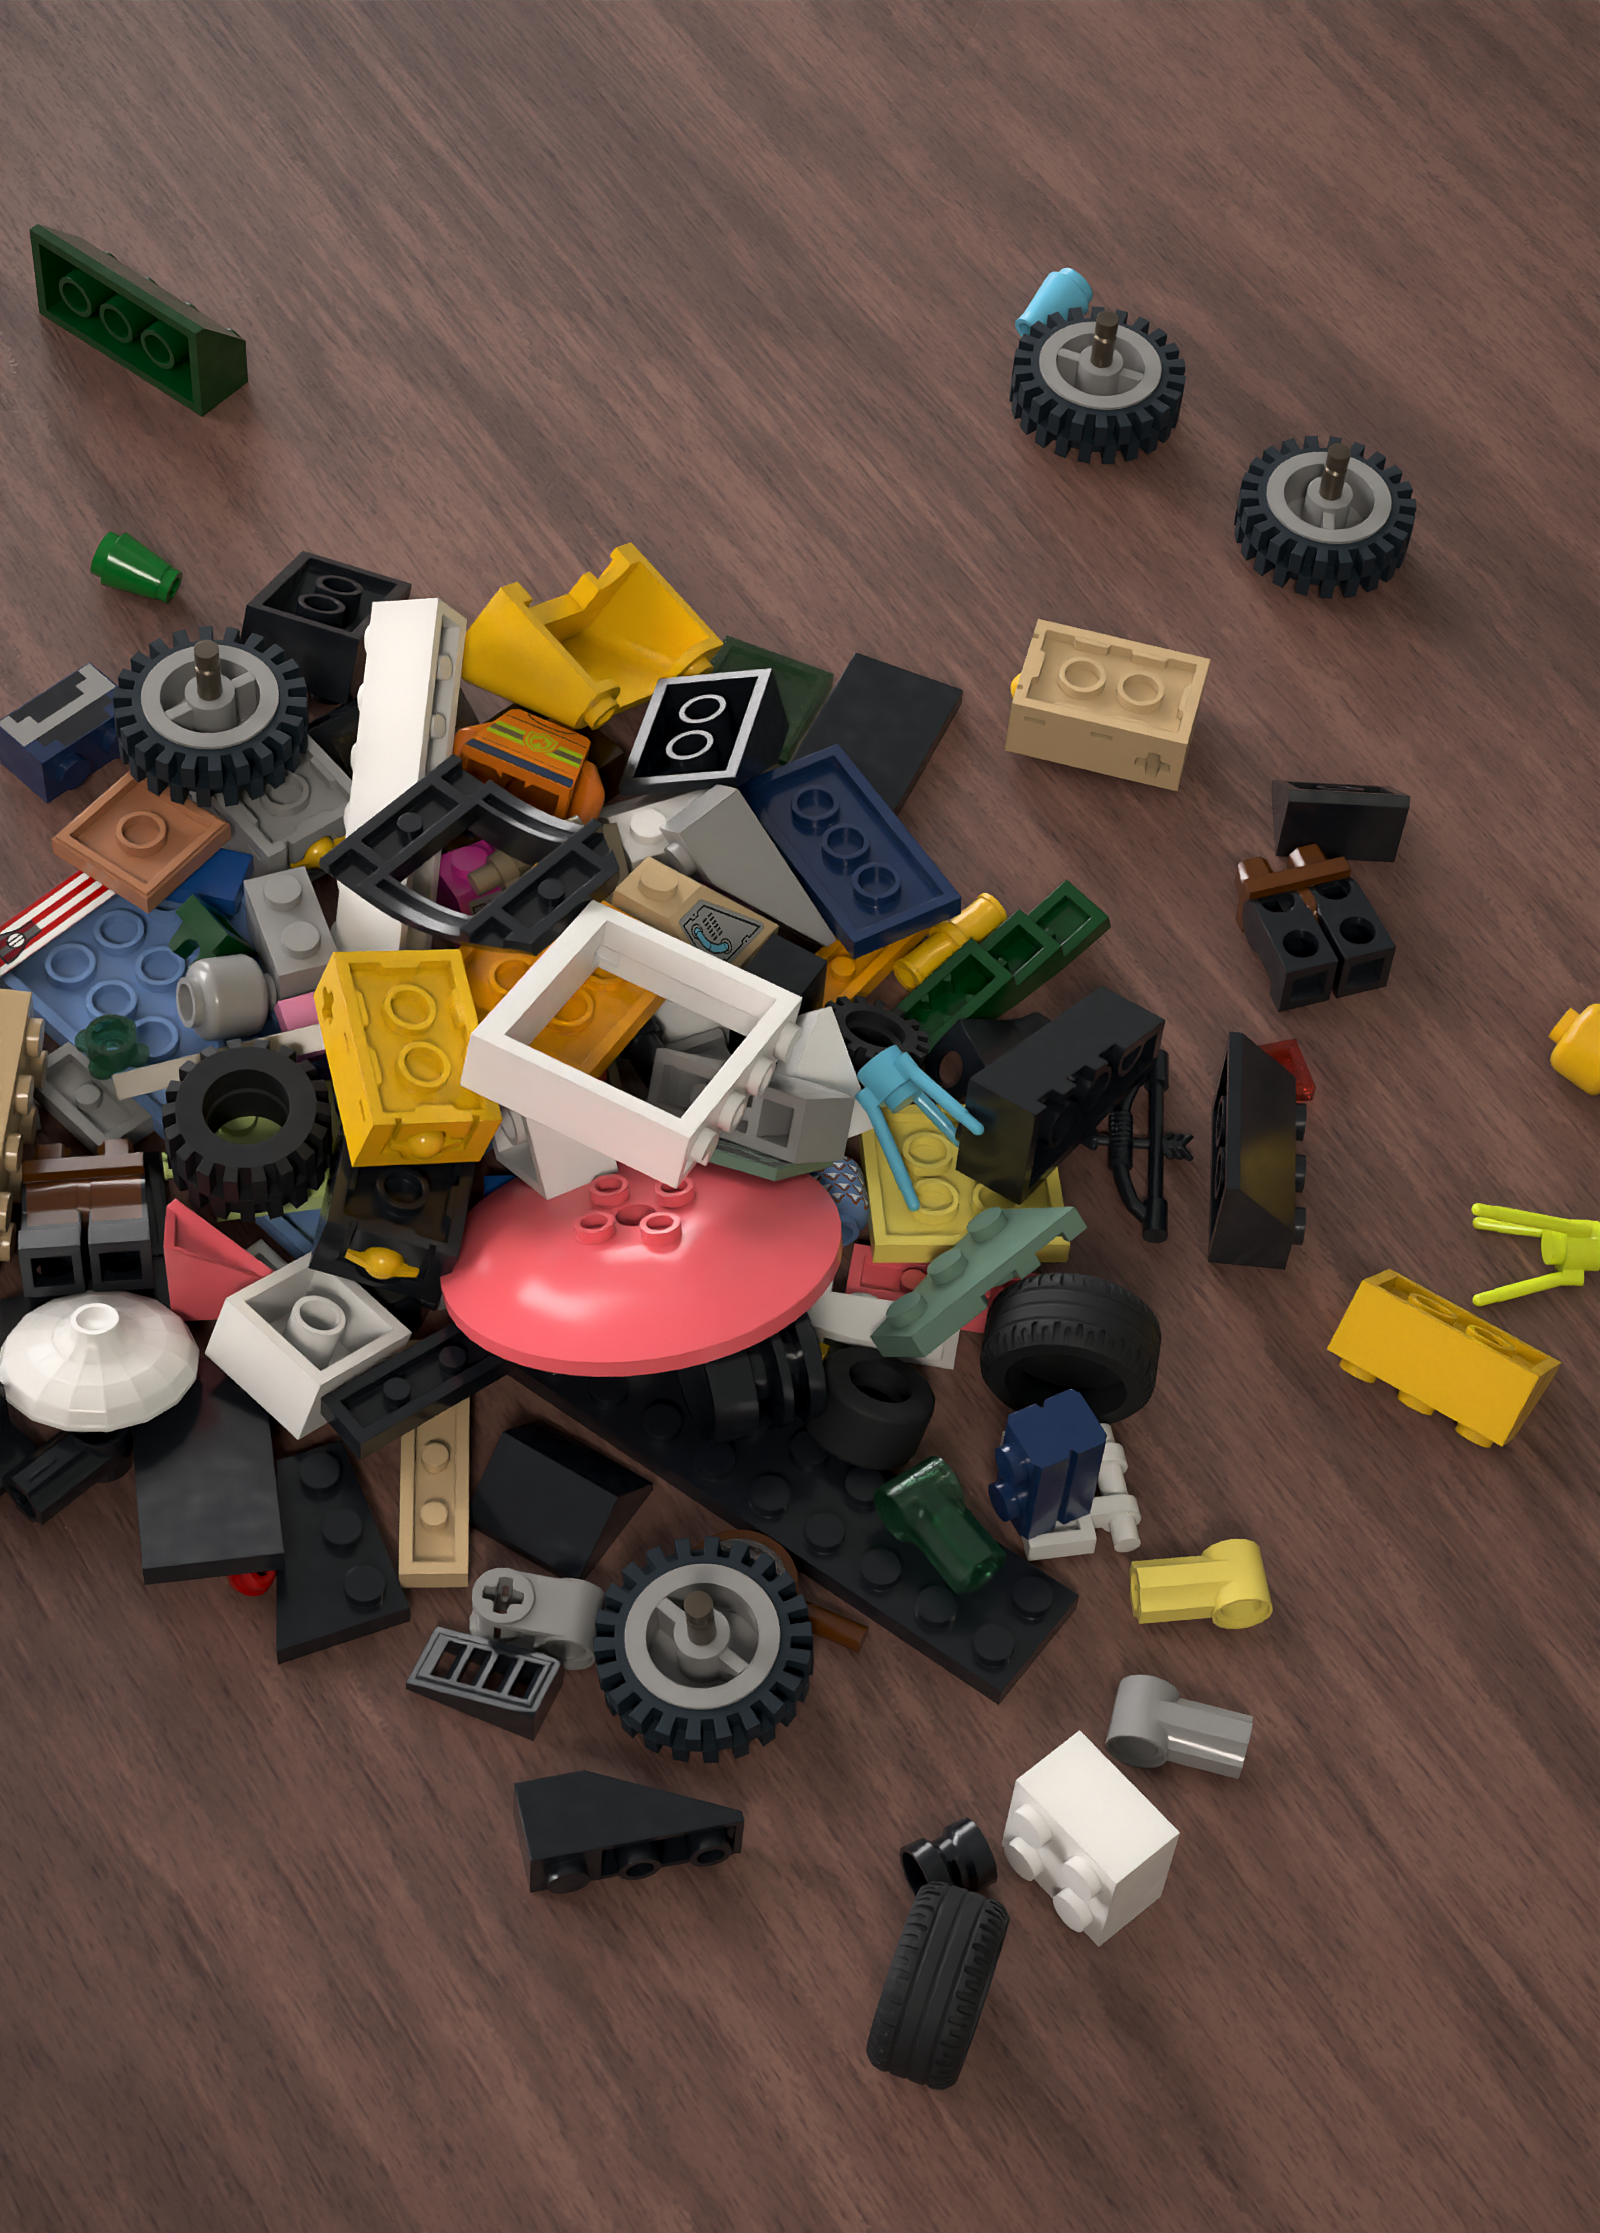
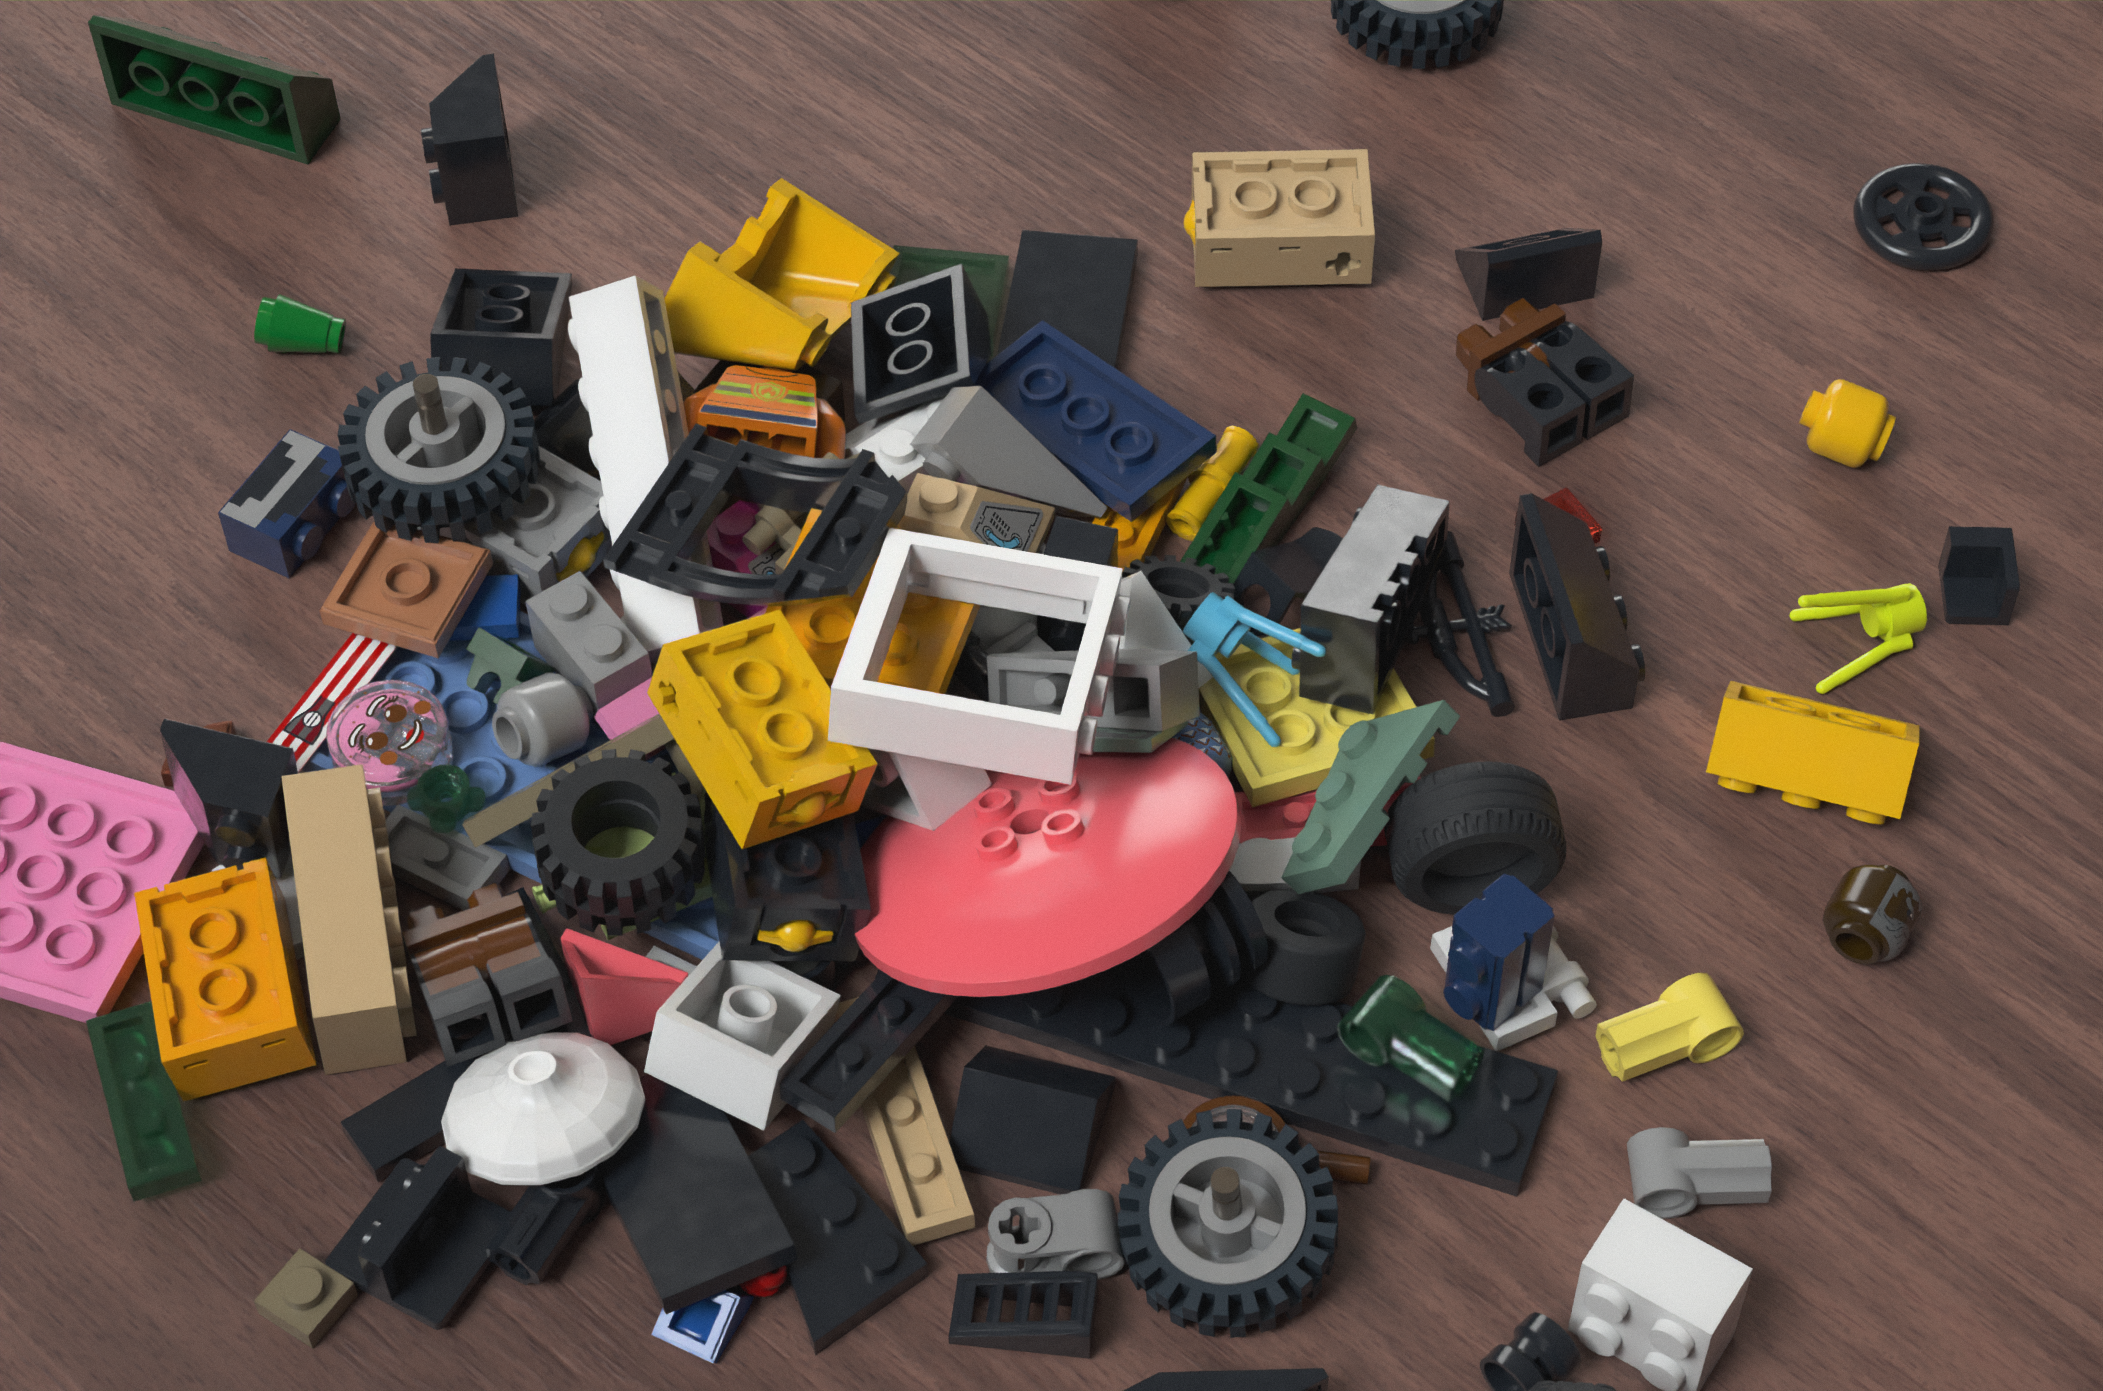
camera: 10 degrees left, 0 degrees up
none -> clear head [326,680,454,806]
none -> black slope [421,53,518,226]
none -> blue slope [651,1286,754,1363]
none -> dark brown head [1822,864,1923,965]

